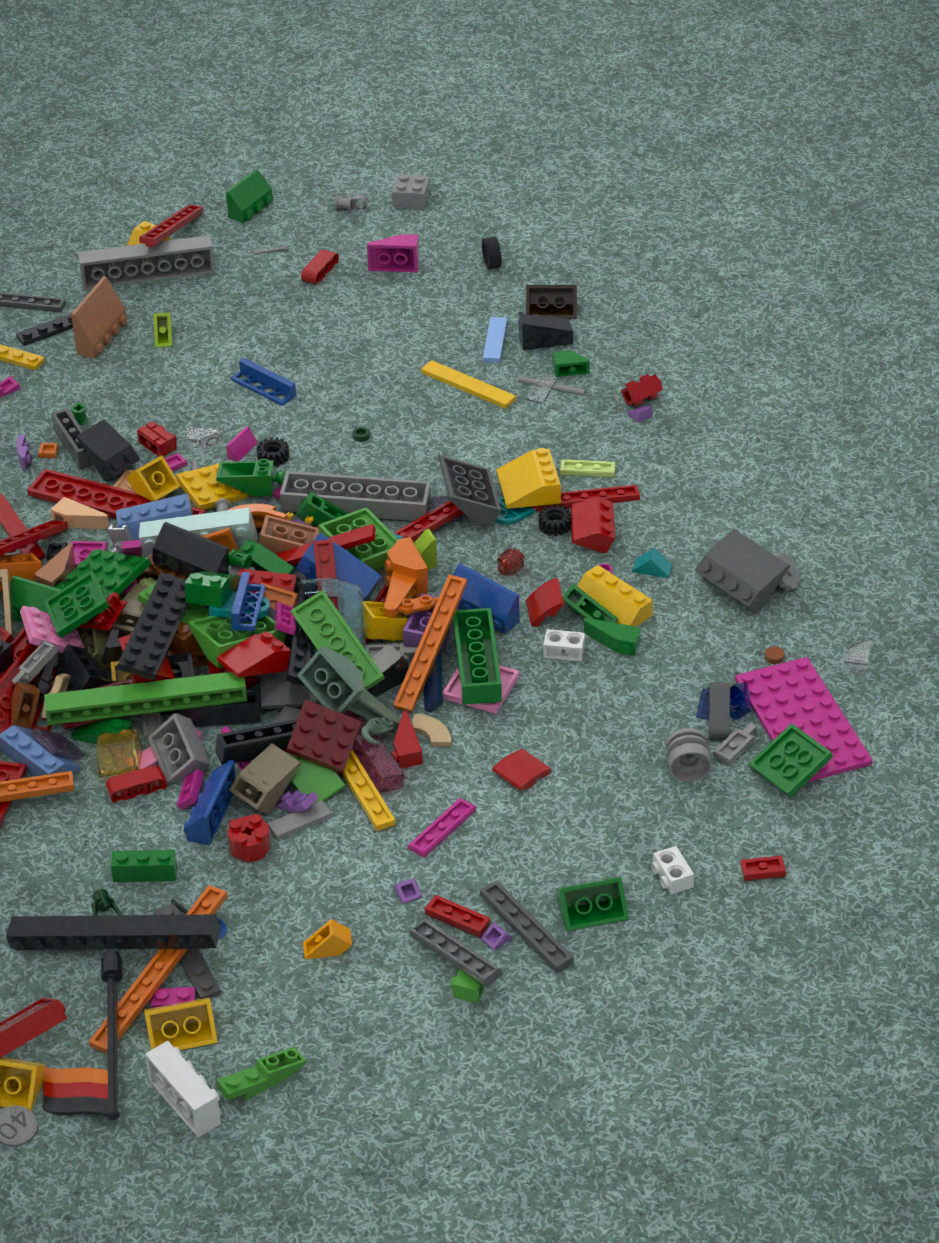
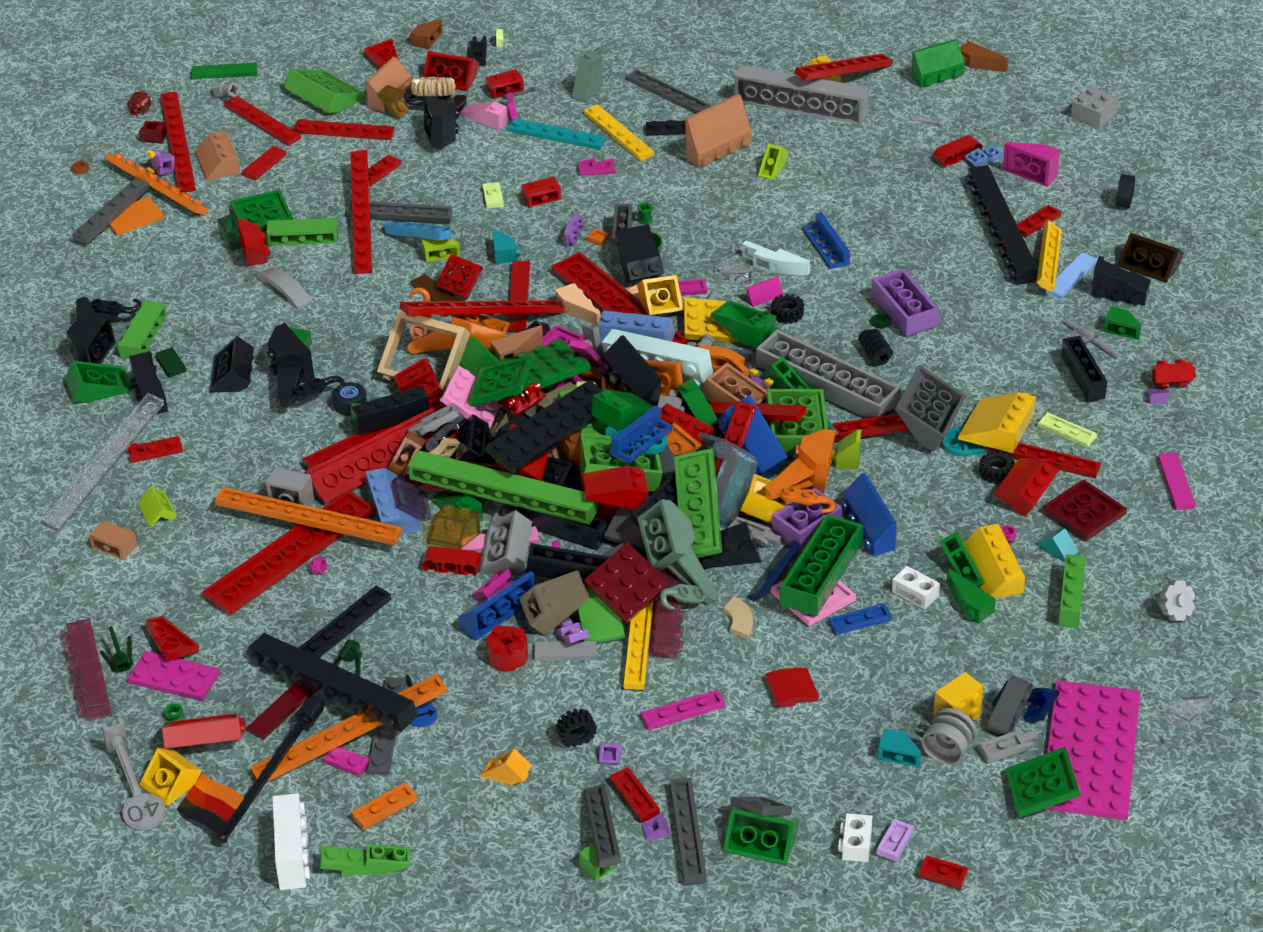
camera: 30 degrees right, 0 degrees up
green brick [111,850,177,882] -> none
red brick [137,421,177,457] -> none
yellow slope [144,997,218,1050] -> none
green bush [229,549,252,569] -> none
dark pink tile [275,602,296,635] -> none
light grey connector [334,194,368,211] -> none
red slope [391,711,423,769] -> none
orange plate [393,575,468,714] -> none
yellow tile [421,360,516,409] -> none
clear red head [497,548,525,575] -> none
red slope [526,578,564,627] -> none
dark grey slope [695,529,790,613] -> none
dark orange tile [765,646,784,664] -> none
none -> dark red tile [247,682,314,740]
none -> black plate [299,585,391,658]
none -> dark pink plate [310,556,327,575]
none -> orange plate [351,782,418,831]
none -> black tyre [556,708,597,747]
none -> dark grey tile [730,796,792,816]
none -> light aqua slope [742,240,810,275]
none -> blue tile [828,603,892,635]
none -> black piece [858,328,893,366]
none -> medium lavender brick [872,269,939,336]
none -> lavender plate [876,819,914,862]
none -> teal slope [878,728,921,768]
none -> yellow brick [933,672,983,720]
none -> dark orange slope [960,41,1008,72]
none -> medium blue slope [965,144,1004,167]
none -> black brick [965,165,1038,285]
none -> red tile [1017,205,1062,238]
none -> yellow plate [1037,220,1062,292]
none -> dark red plate [1043,479,1127,541]
none -> bright green brick [1058,554,1086,628]
none -> black brick [1061,335,1107,402]
none -> dark pink tile [1158,452,1196,510]

